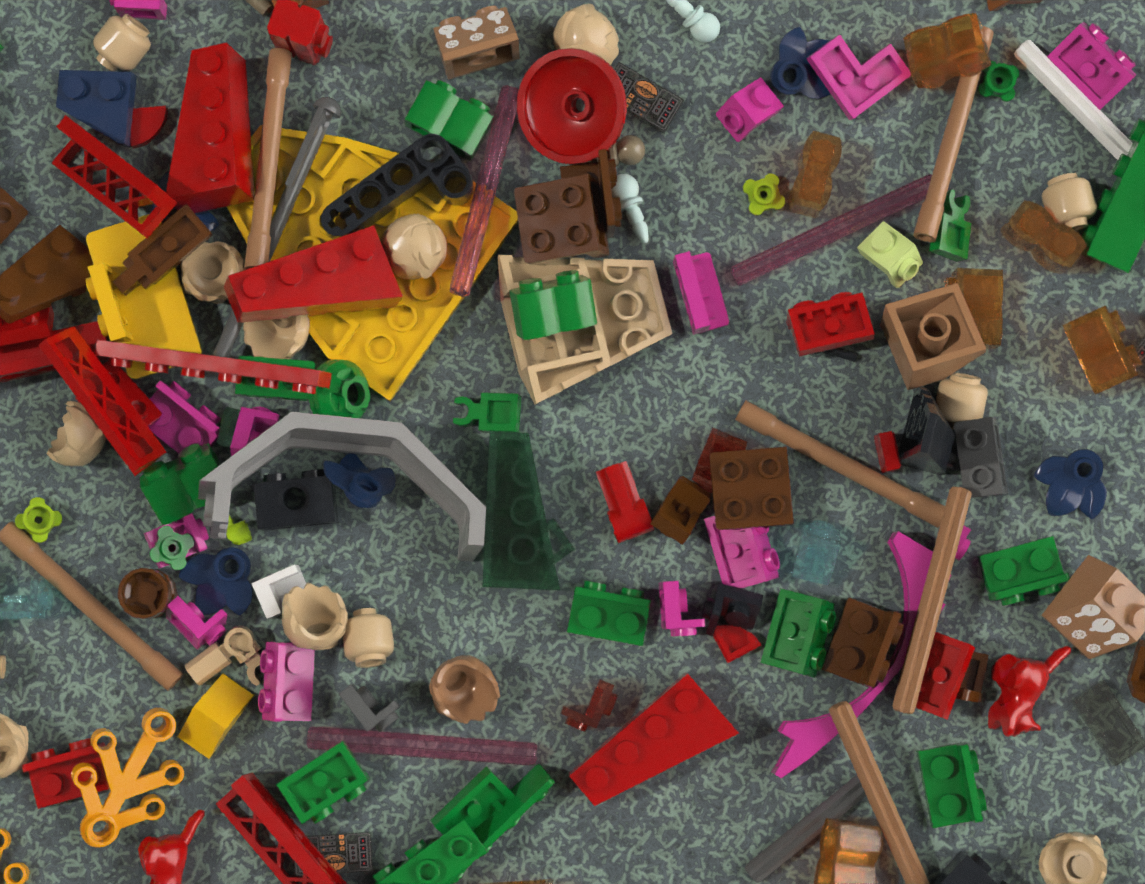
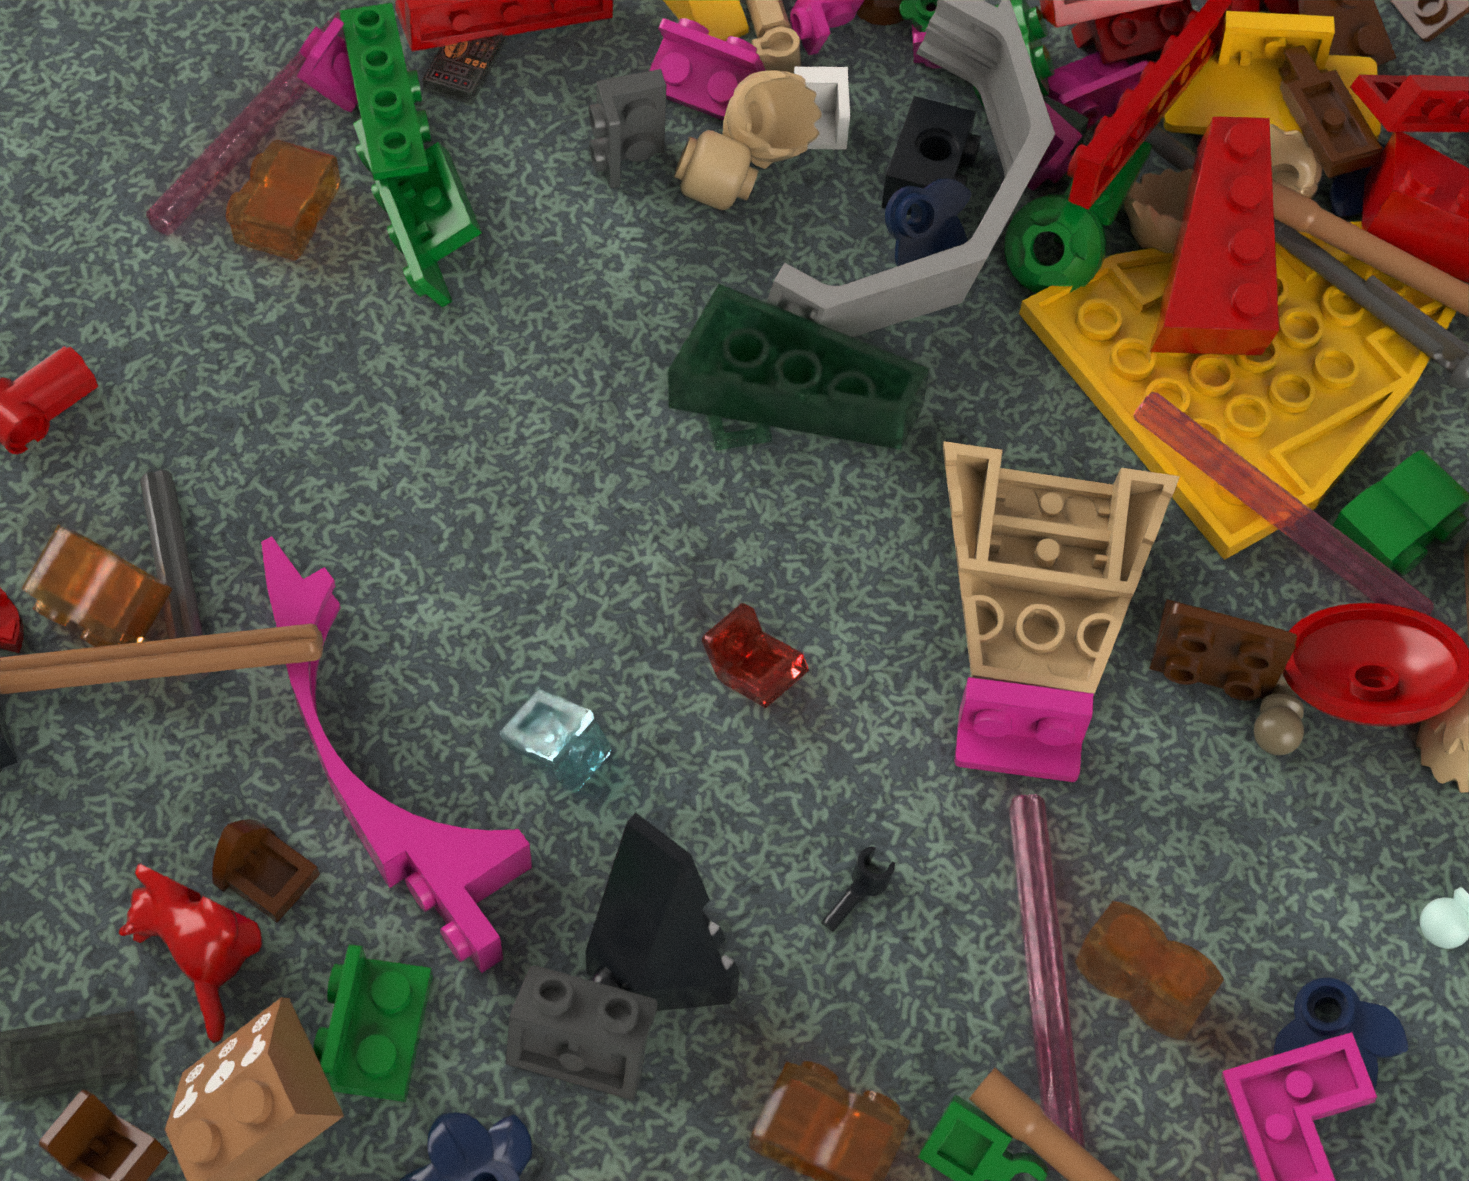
camera: 115 degrees right, 25 degrees down
dark blue plate [179,547,253,615] -> none
lime hand [226,514,252,545] -> none
green bracket [276,740,370,824] -> none
clear pink axle [307,727,537,766] -> none
black beam [321,134,474,240] -> none
tan hair [380,214,447,279] -> none
medium nougat hair [429,655,500,724] -> none
green plate [453,393,522,434] -> none
green brick [509,270,597,340] -> none
reddish brown bracket [514,174,610,264] -> none
clear red bracket [560,678,618,732] -> none
green bracket [567,580,652,646] -> none
red wedge [569,672,739,806] -> none
red piece [595,461,654,544] -> none
light aqua bar [611,174,649,244] -> none
tile [615,62,684,134] -> none
reddish brown bracket [650,476,712,545] -> none
dark pink bracket [658,581,705,637] -> none
black bracket [701,583,763,636] -> none
dark pink bracket [704,516,780,589] -> none
reddish brown bracket [709,446,794,530] -> none
red tile [713,625,761,663] -> none
dark pink bracket [716,77,784,142] -> none
medium nougat piece [735,400,945,528] -> none
lime plate [743,173,785,216] -> none
green bracket [760,588,836,678] -> none
red bracket [786,292,875,357] -> none
reddish brown bracket [821,597,904,688] -> none
yellowish green bracket [857,221,923,288] -> none
medium nougat slope [880,283,986,390] -> none
medium nougat axle [892,486,972,714] -> none
red bracket [915,632,975,720] -> none
green bracket [916,742,987,828] -> none
tan head [935,373,988,429] -> none

